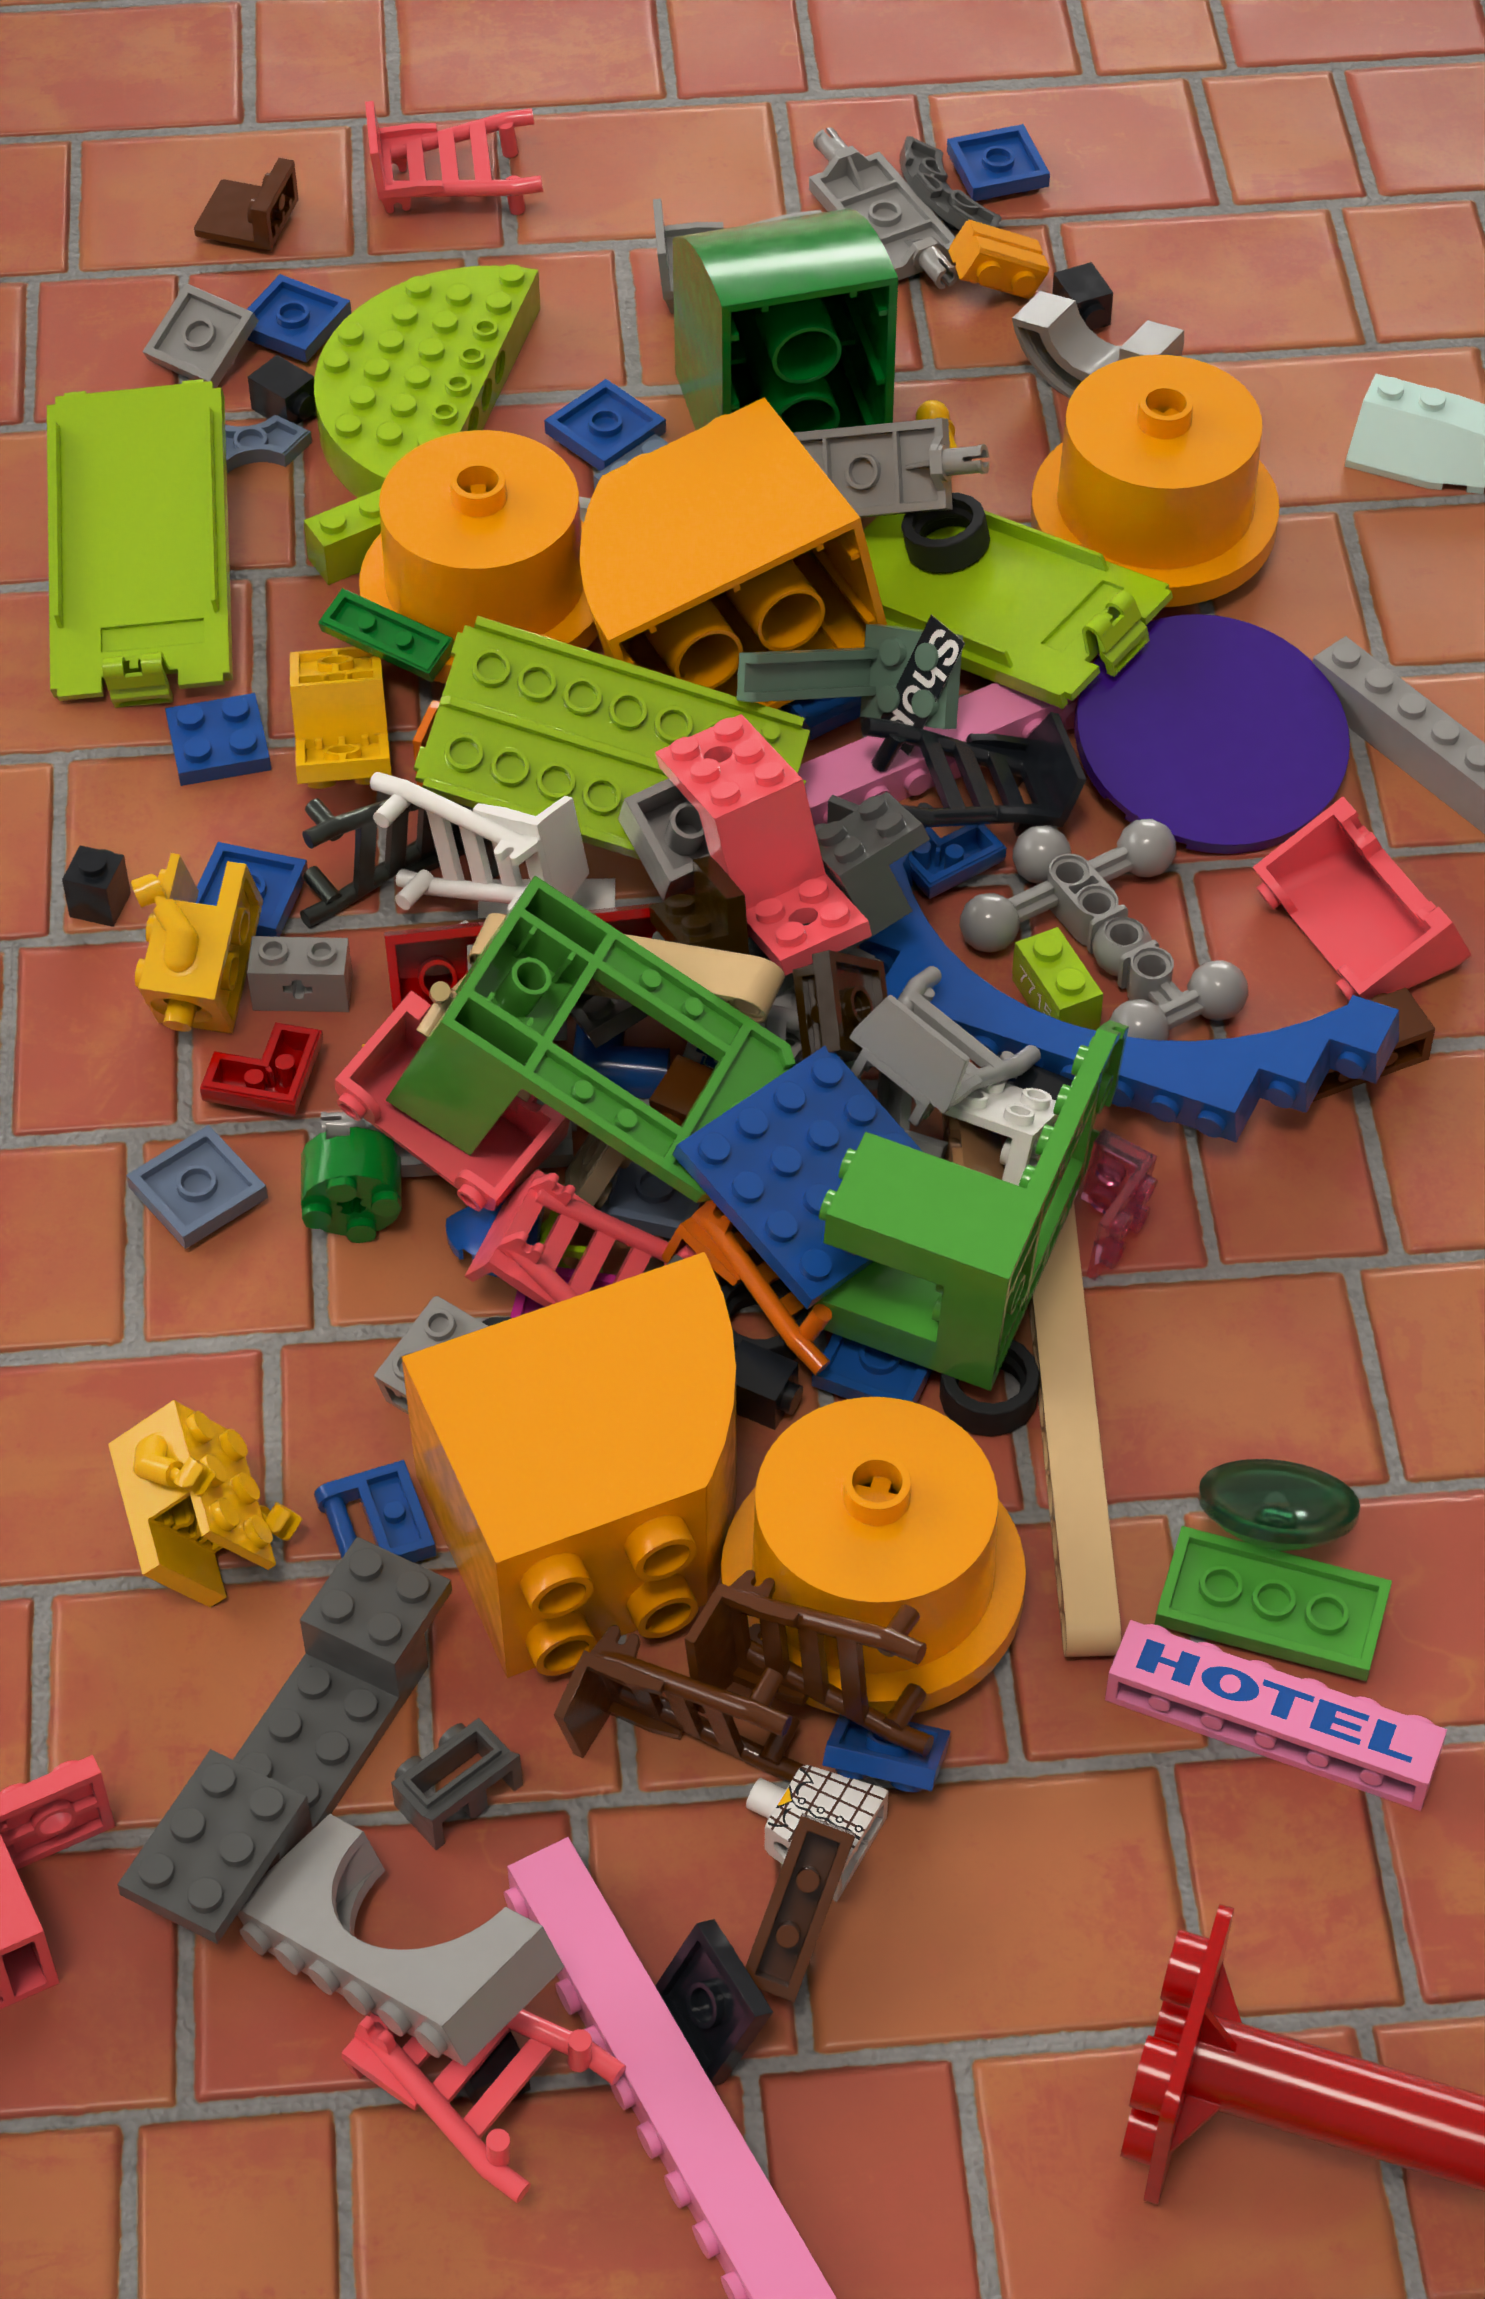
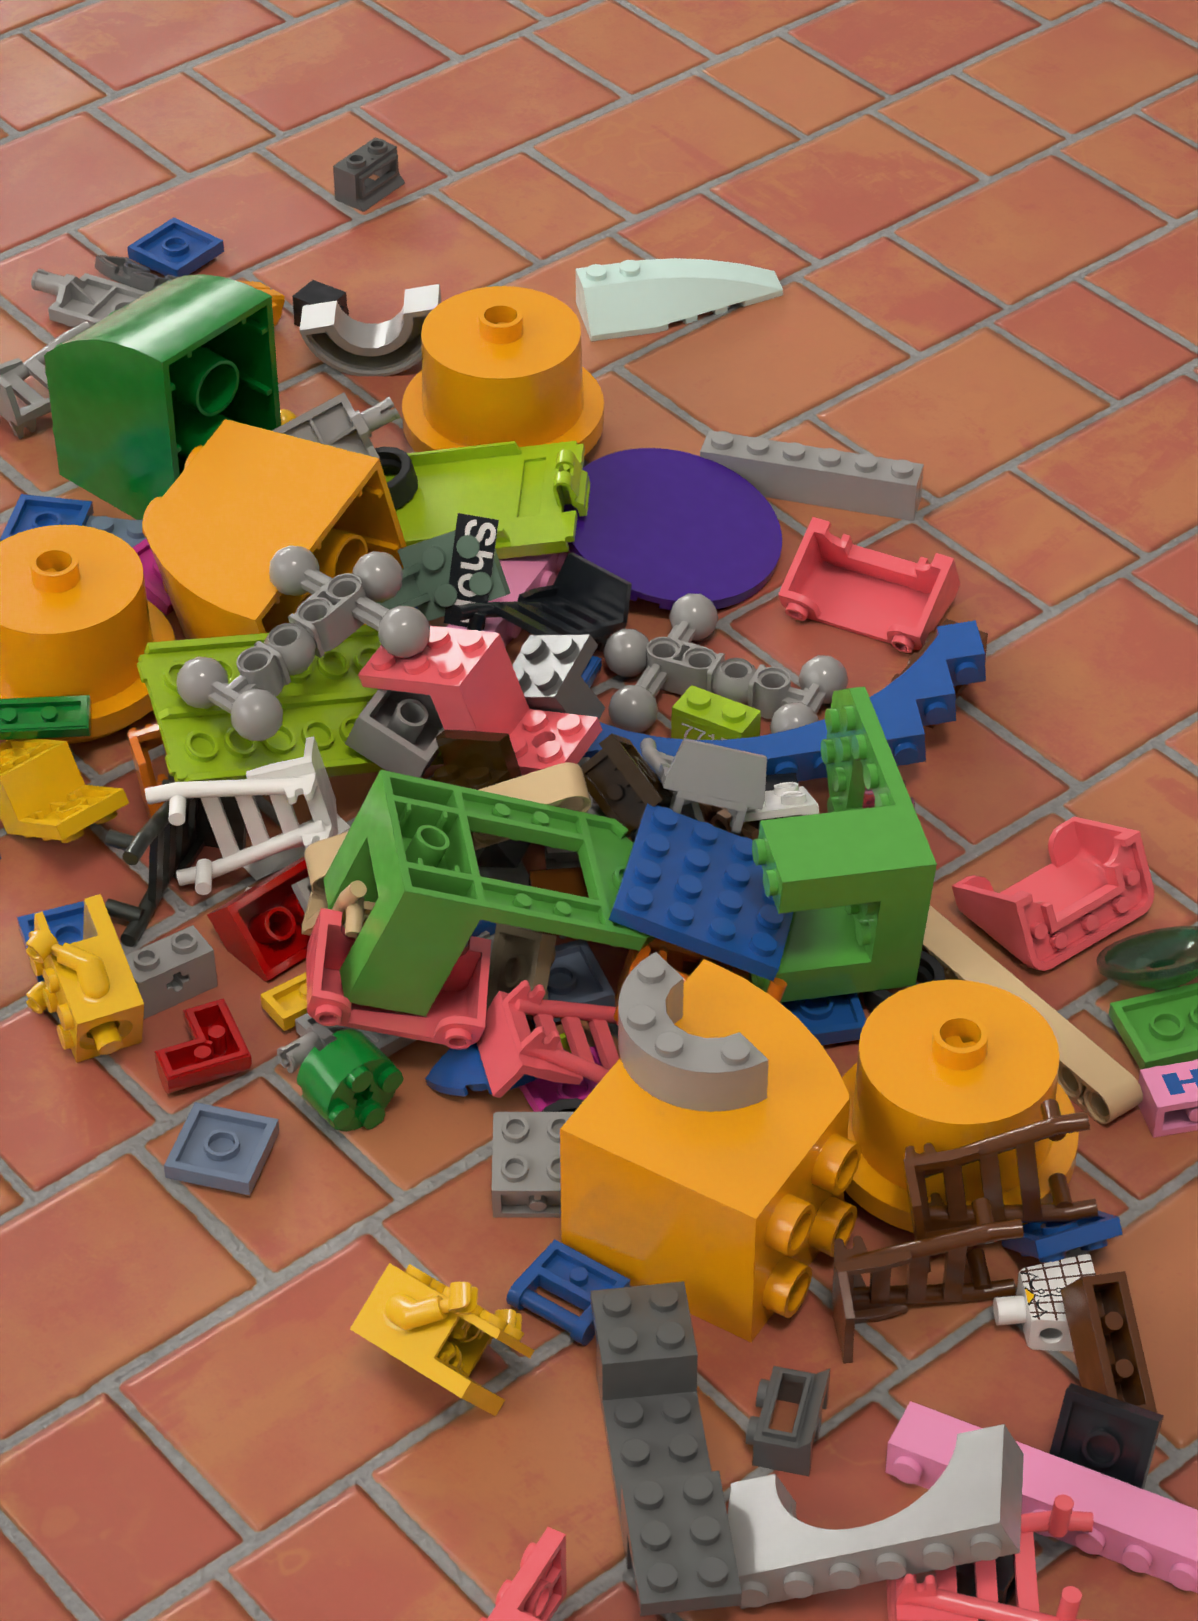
camera: 35 degrees left, 10 degrees down
none -> light grey piece [177,545,430,742]
none -> dark grey window [333,137,405,212]
none -> light grey brick [618,952,769,1112]
none -> coral windscreen [952,816,1154,971]

